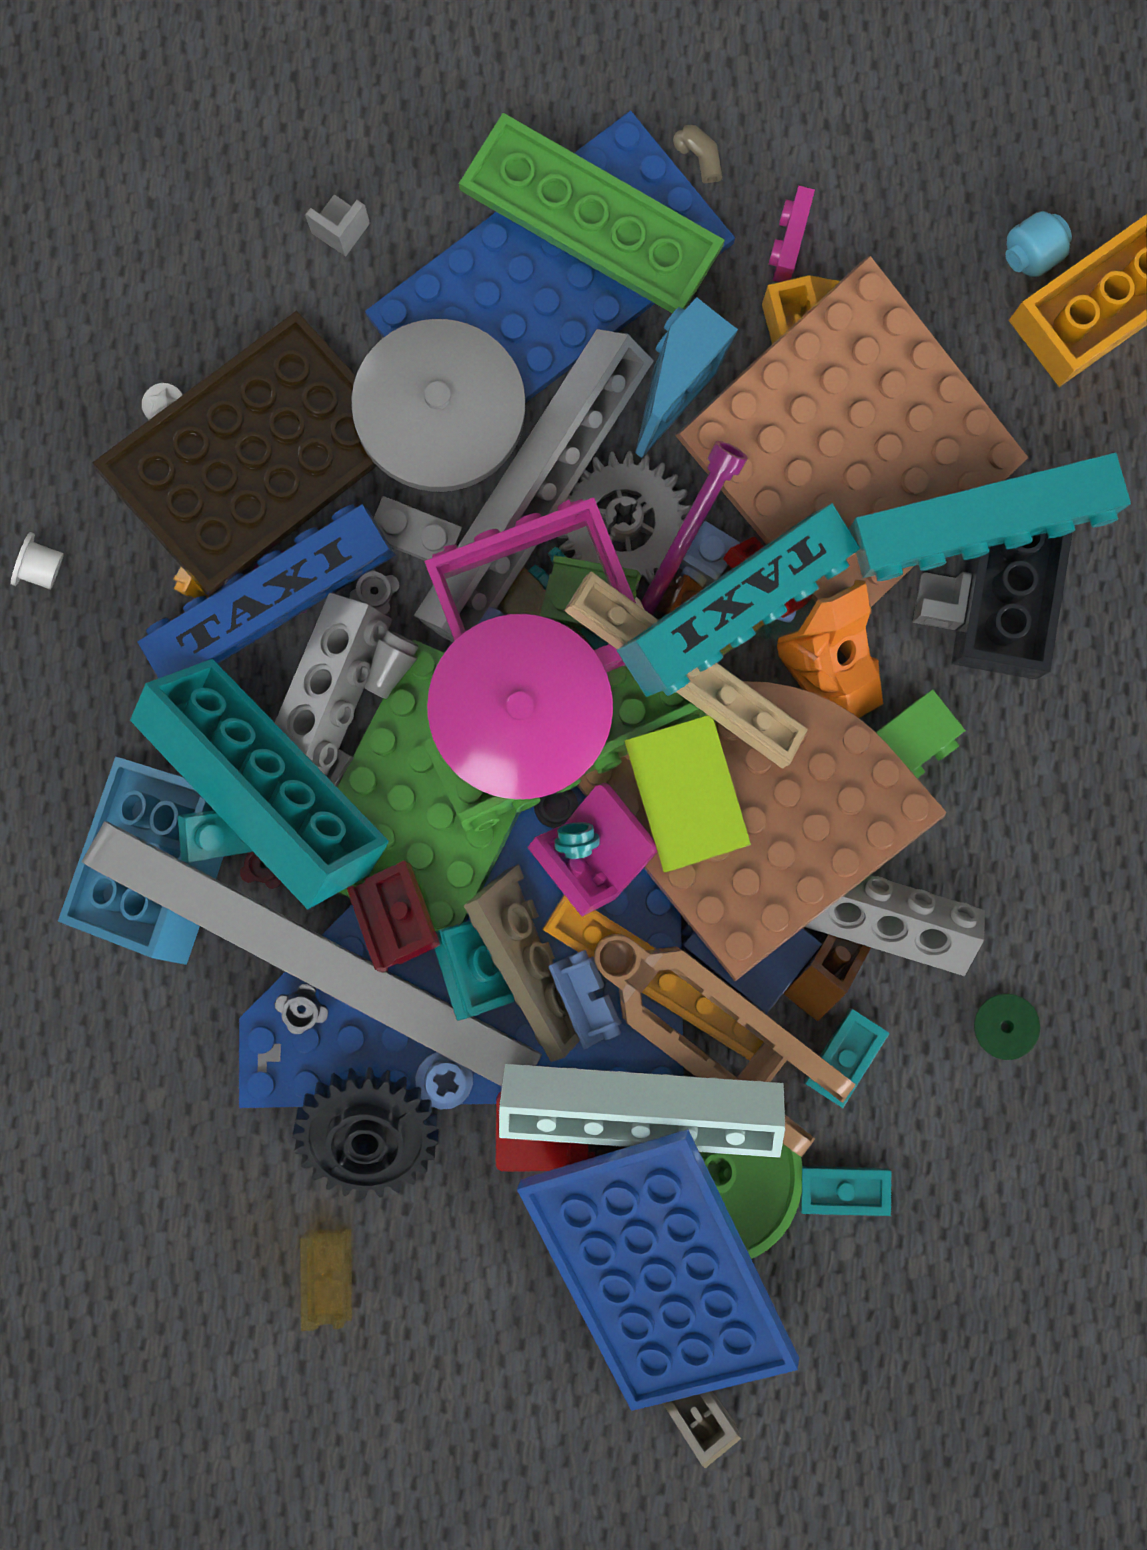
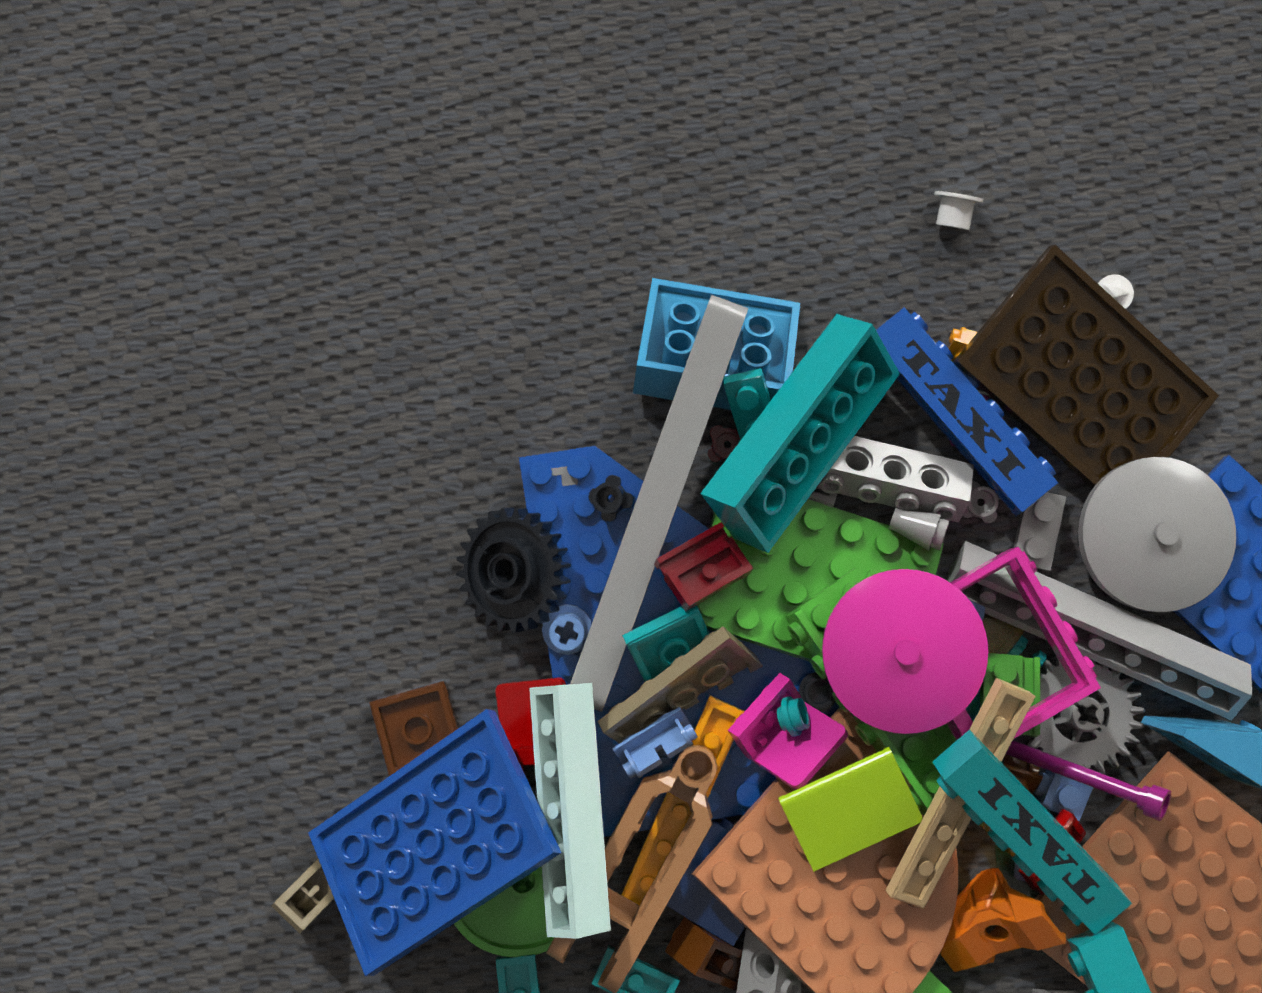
camera: 80 degrees right, 0 degrees up
clear yellow hinge [300,1229,352,1331] -> none
none -> reddish brown tile [369,681,458,776]

